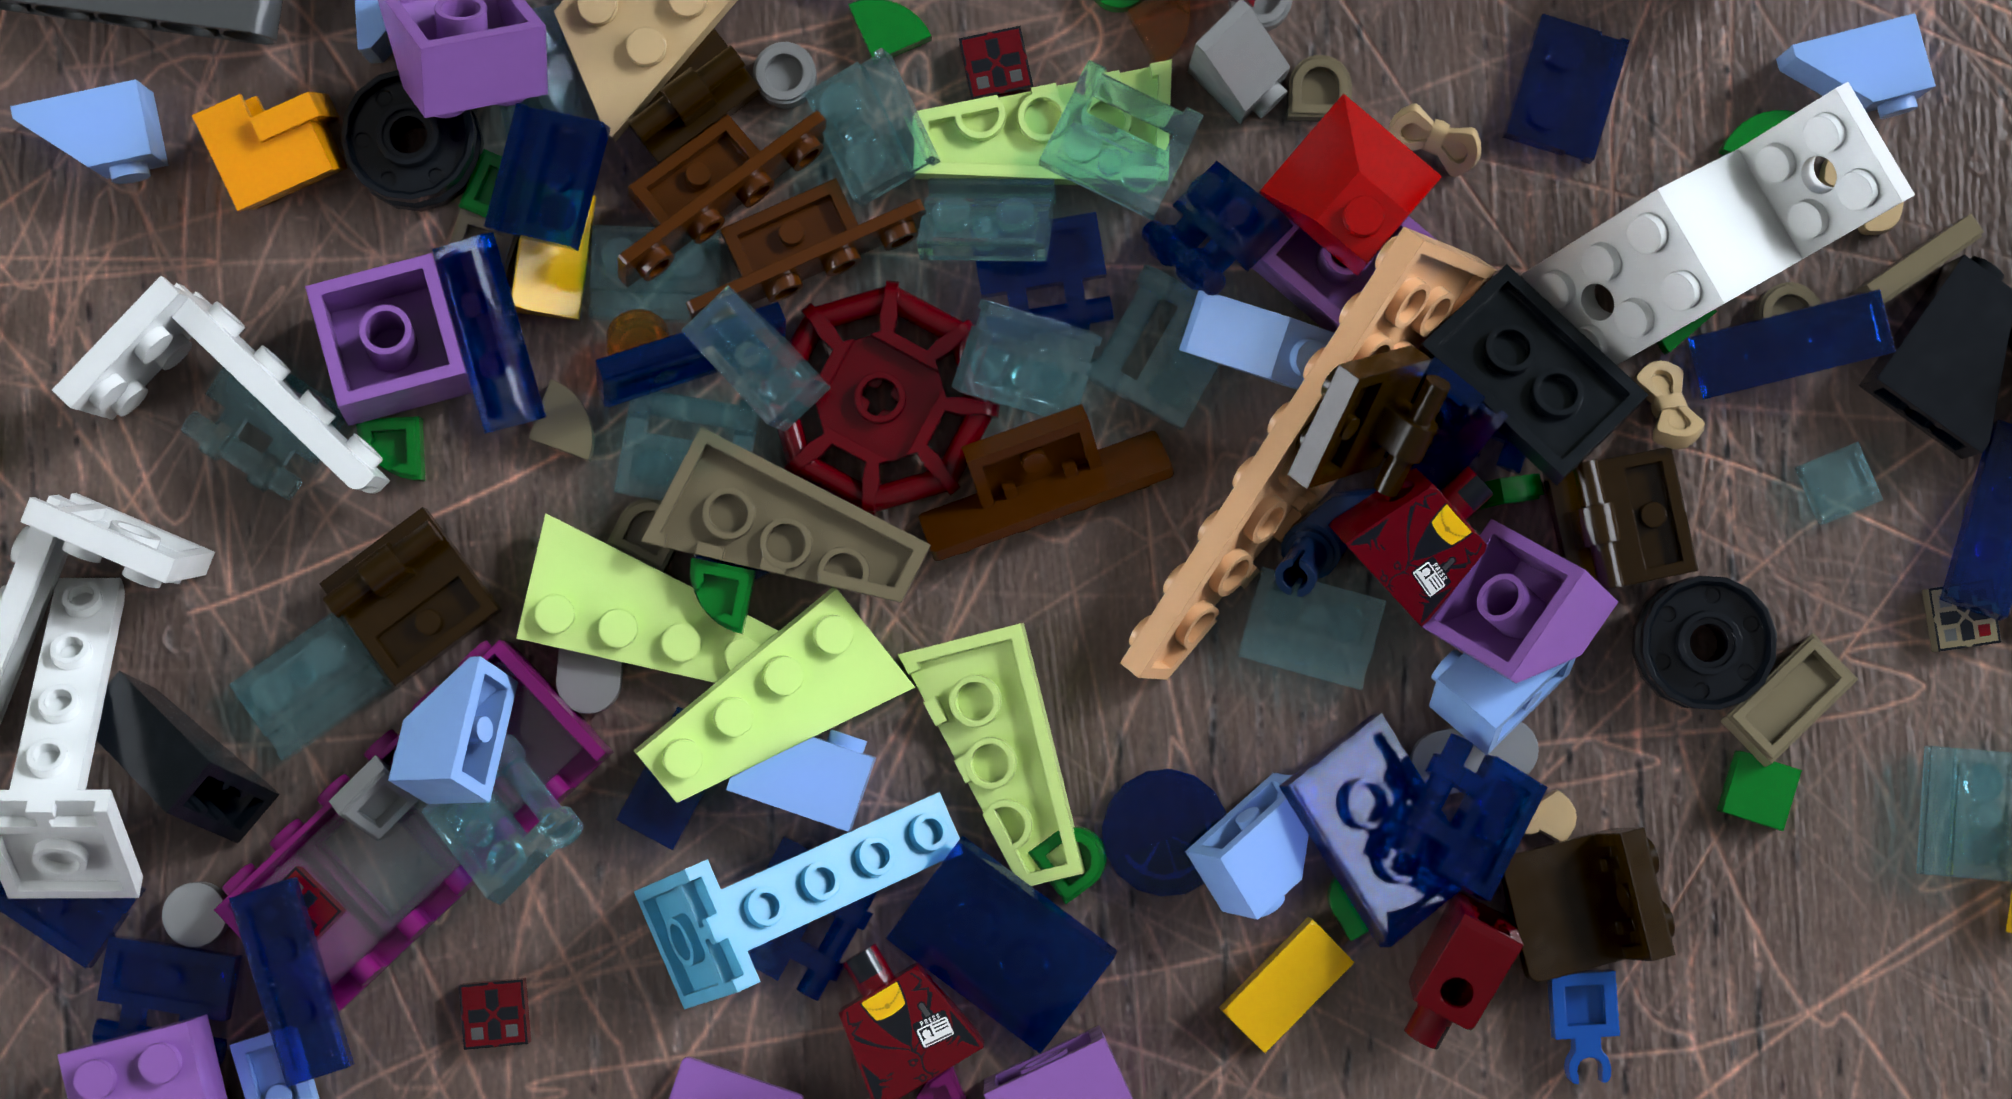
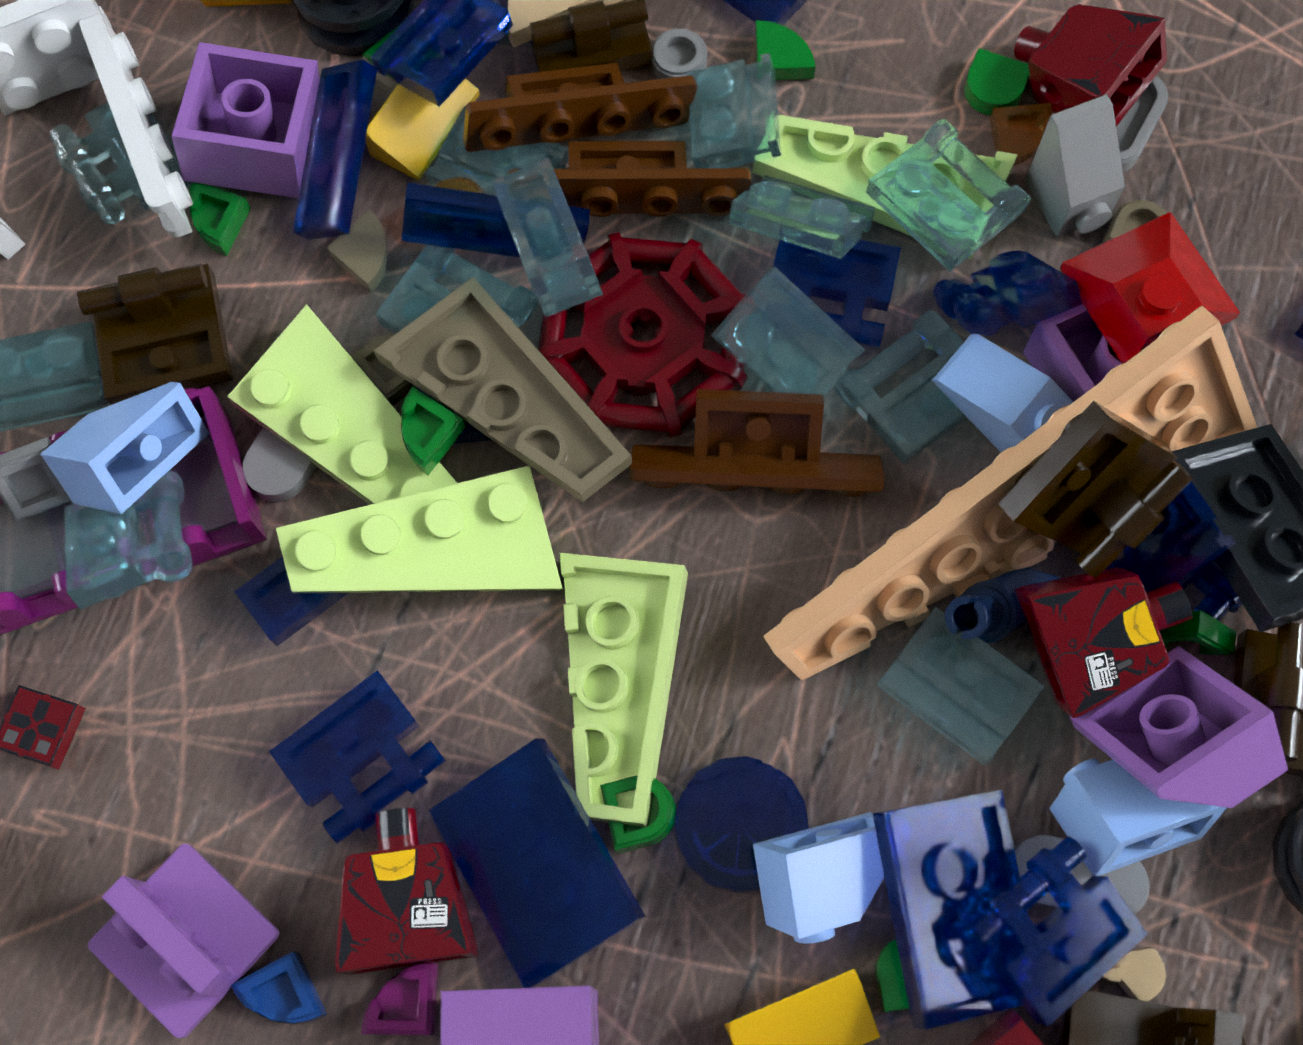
camera: 30 degrees right, 15 degrees down
medium azure bracket [634,792,965,1009] -> none
light blue slope [726,729,876,832] -> none
tile [959,26,1033,100] -> none
tan piece [1388,103,1482,177] -> none

